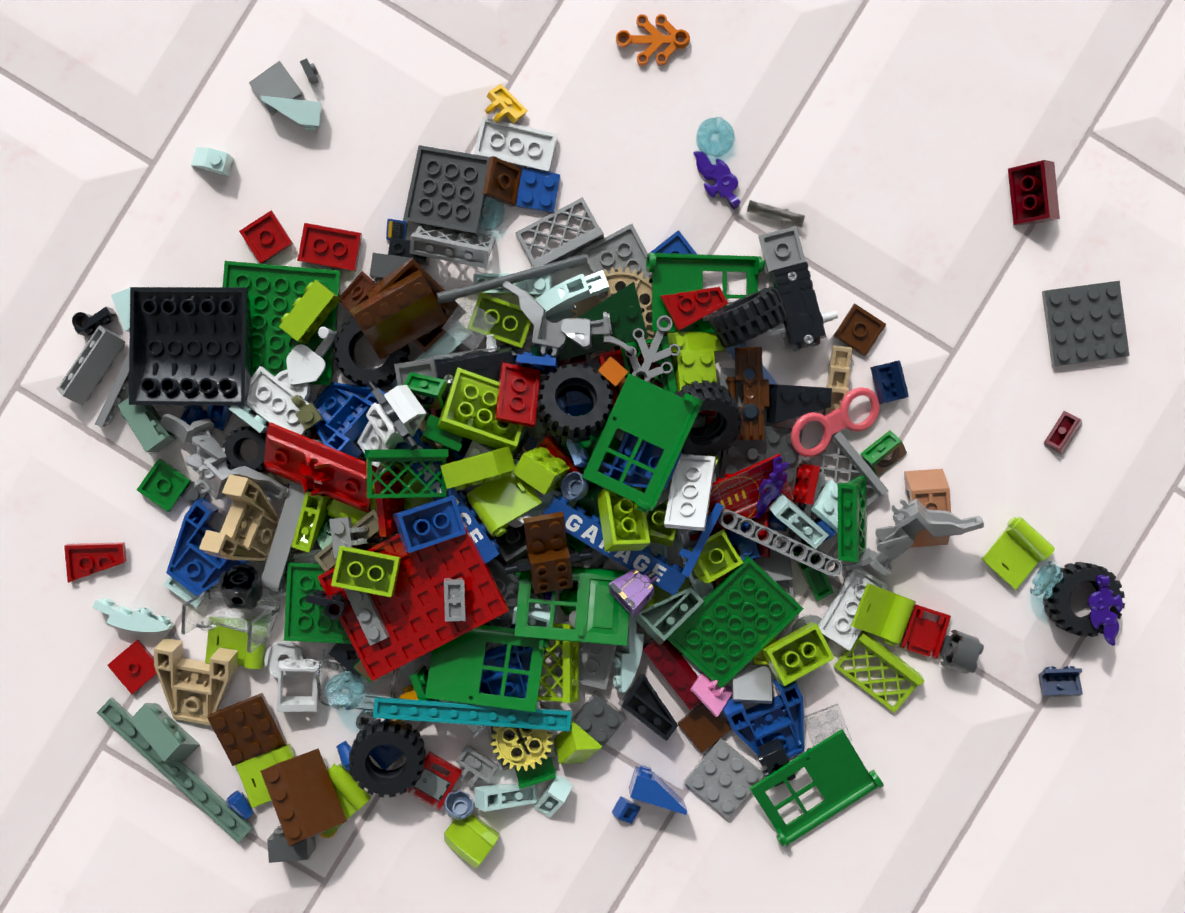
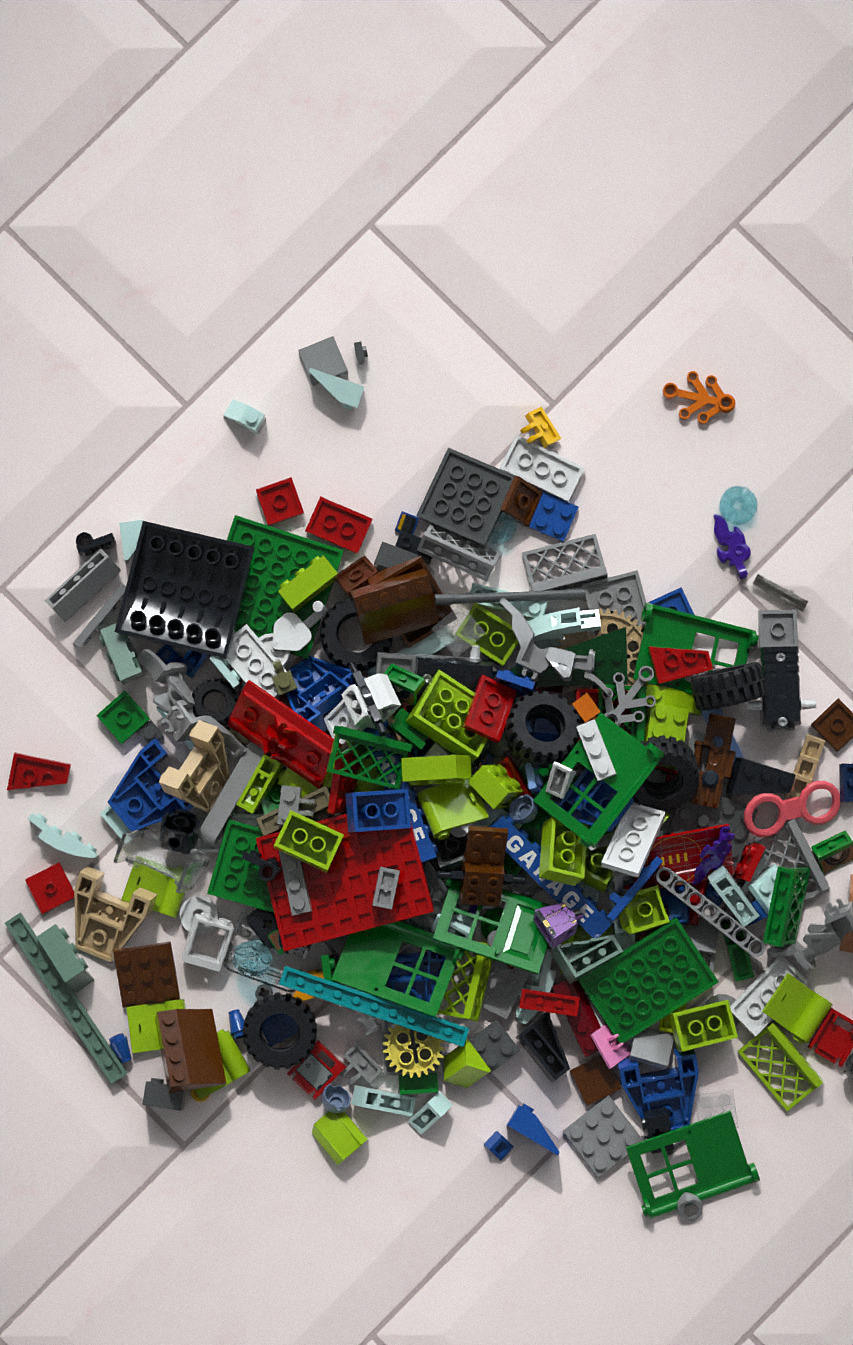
camera: 15 degrees right, 5 degrees down
none -> red plate [519,989,580,1017]
none -> white slope [545,762,576,799]
none -> white plate [577,719,616,781]
none -> light grey piece [677,1192,703,1221]

